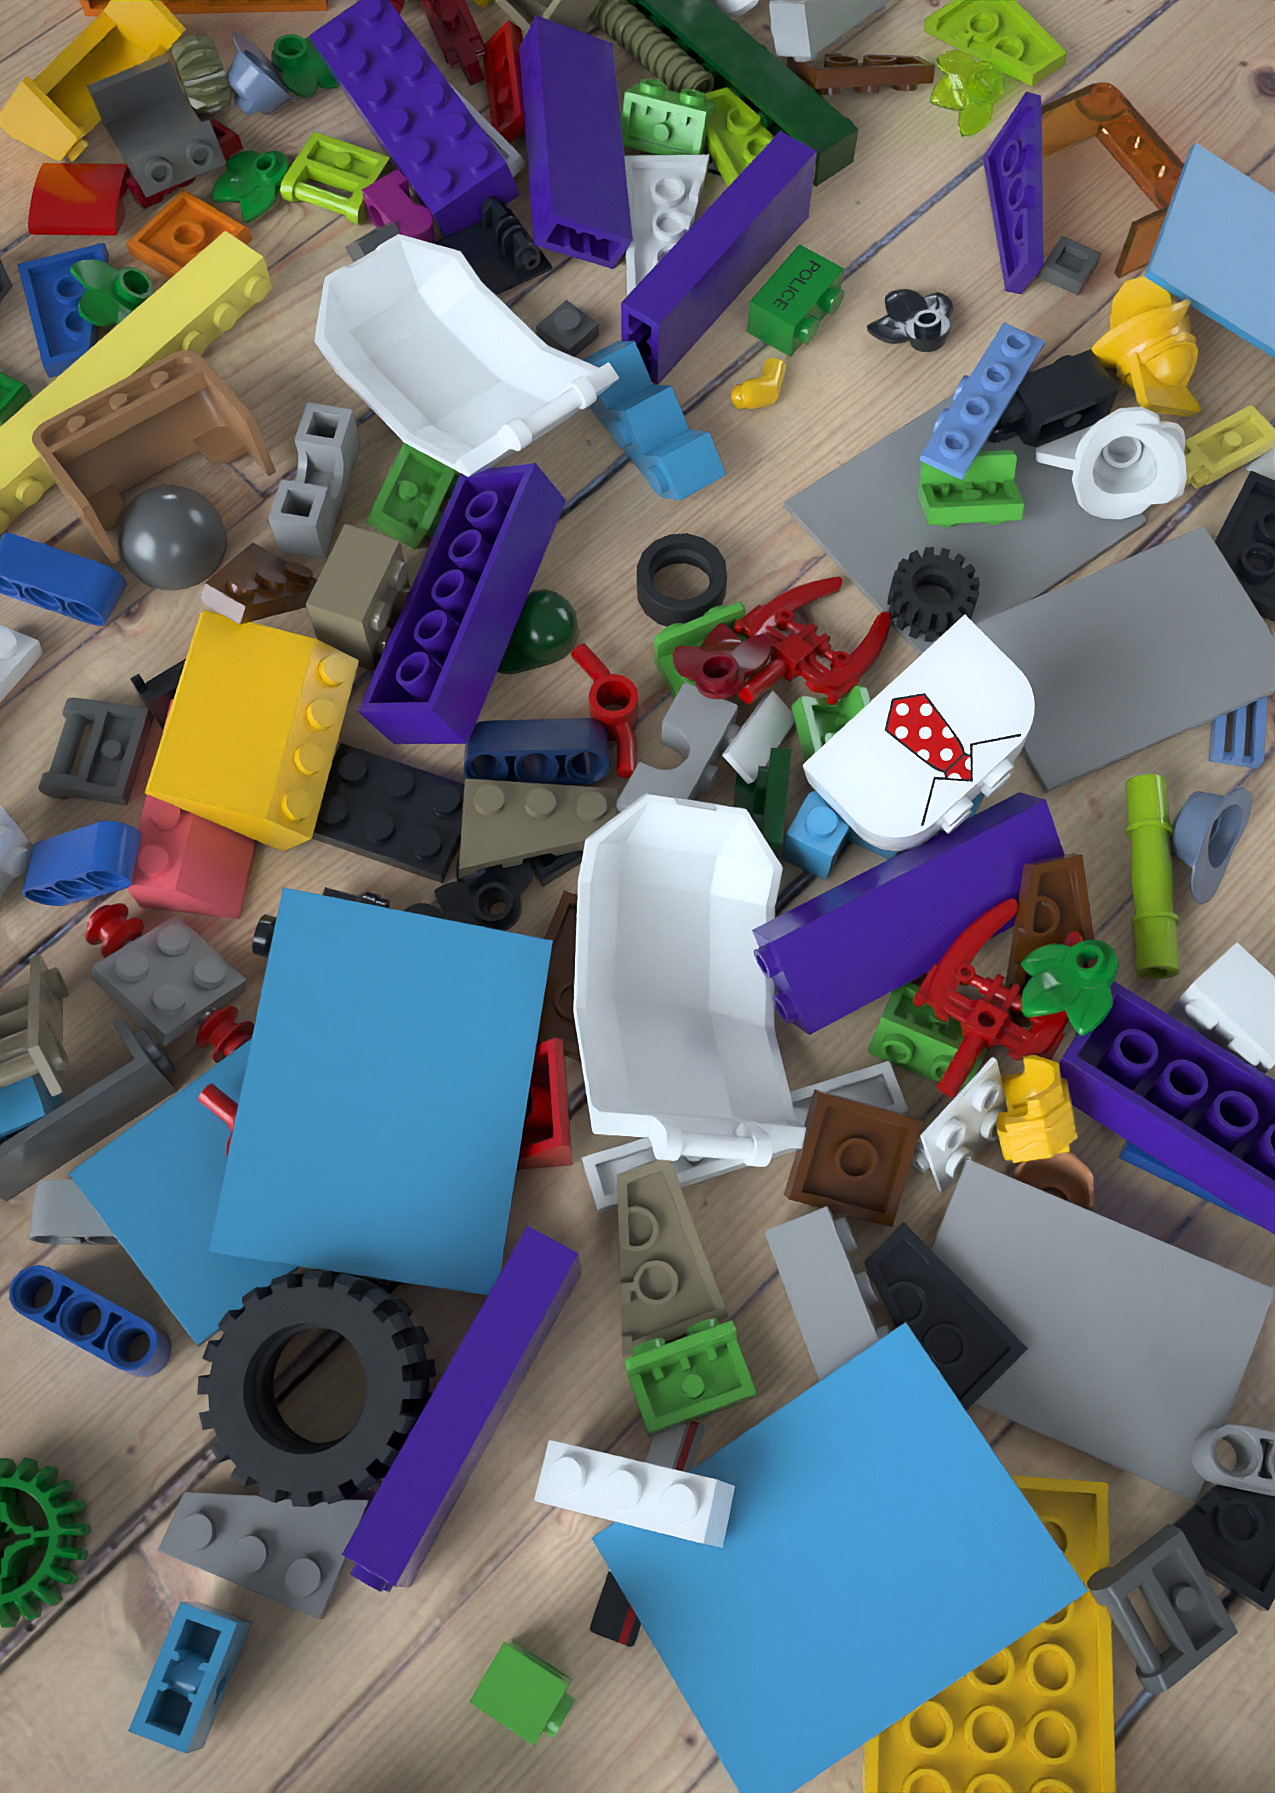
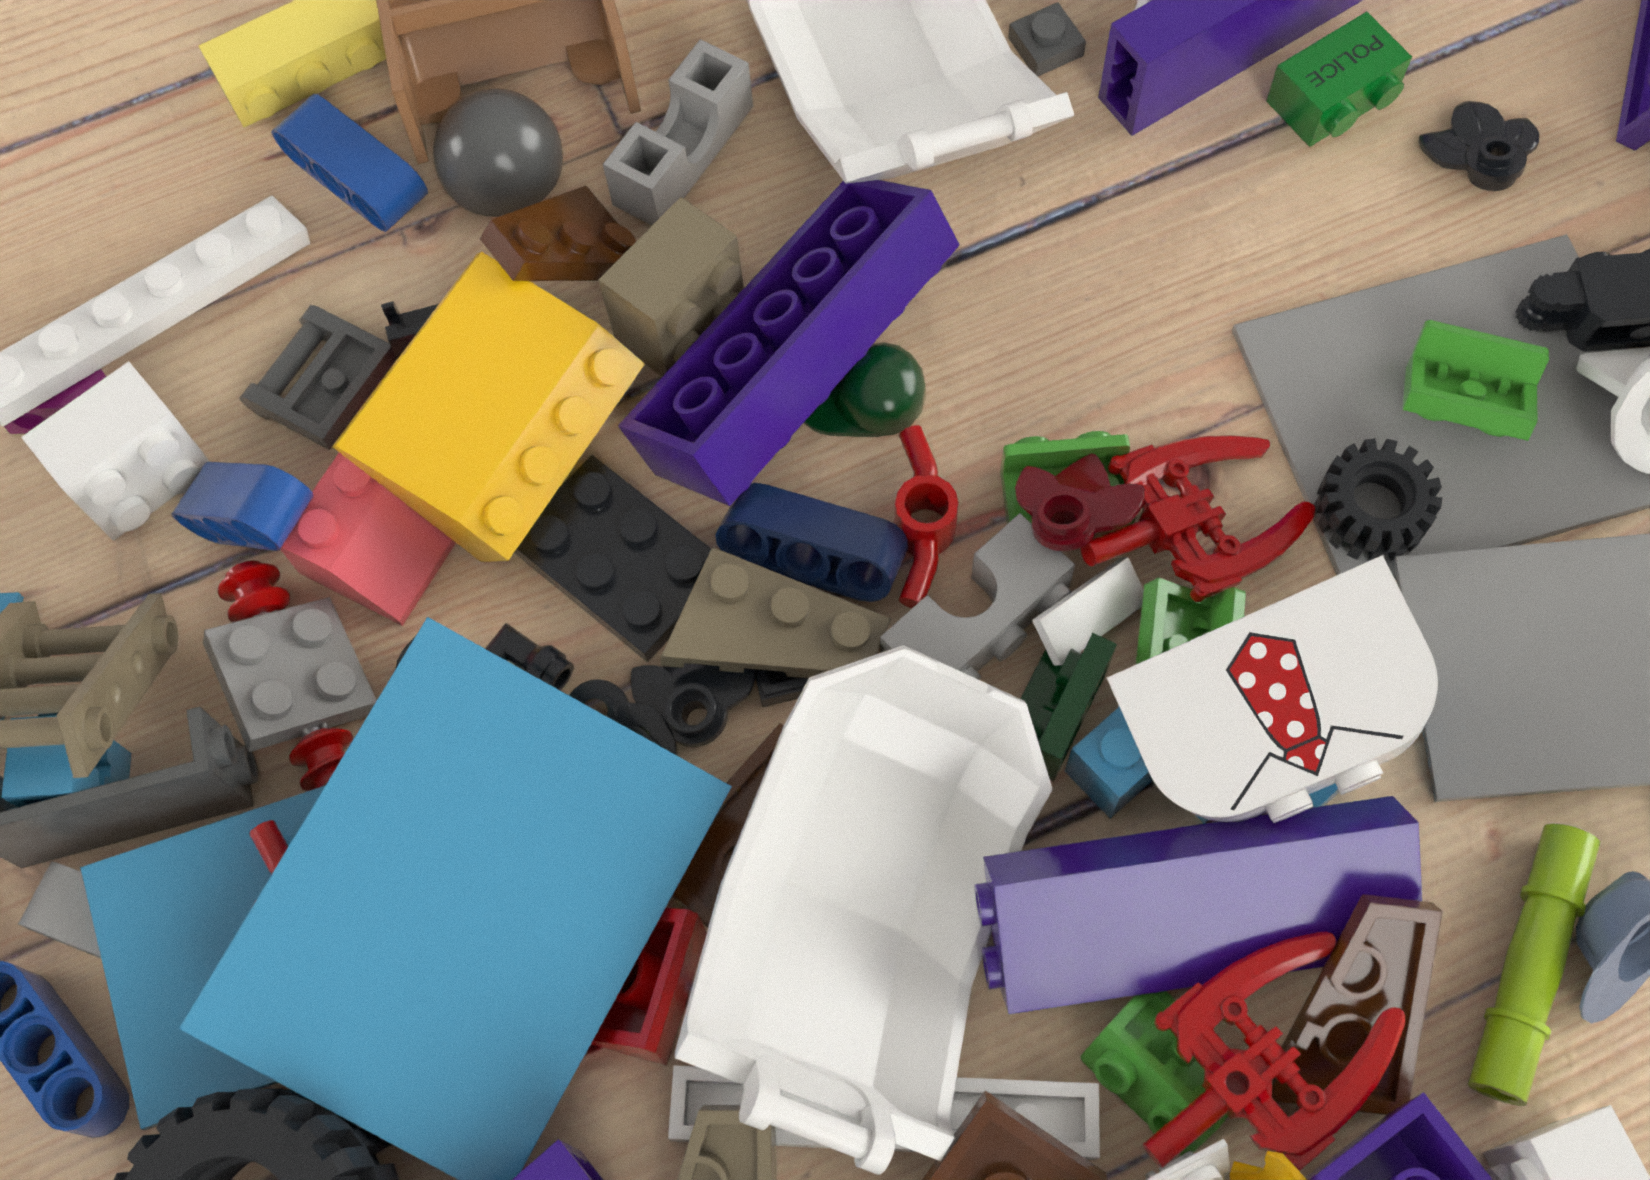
camera: 25 degrees right, 0 degrees up
bright green bracket [365,443,460,550] -> none
dark azure brick [583,341,726,501] -> none
black tyre [637,533,727,627] -> none
yellow arm [731,358,786,410] -> none
medium blue bracket [920,323,1045,480] -> none
green plate [1021,940,1119,1036] -> none

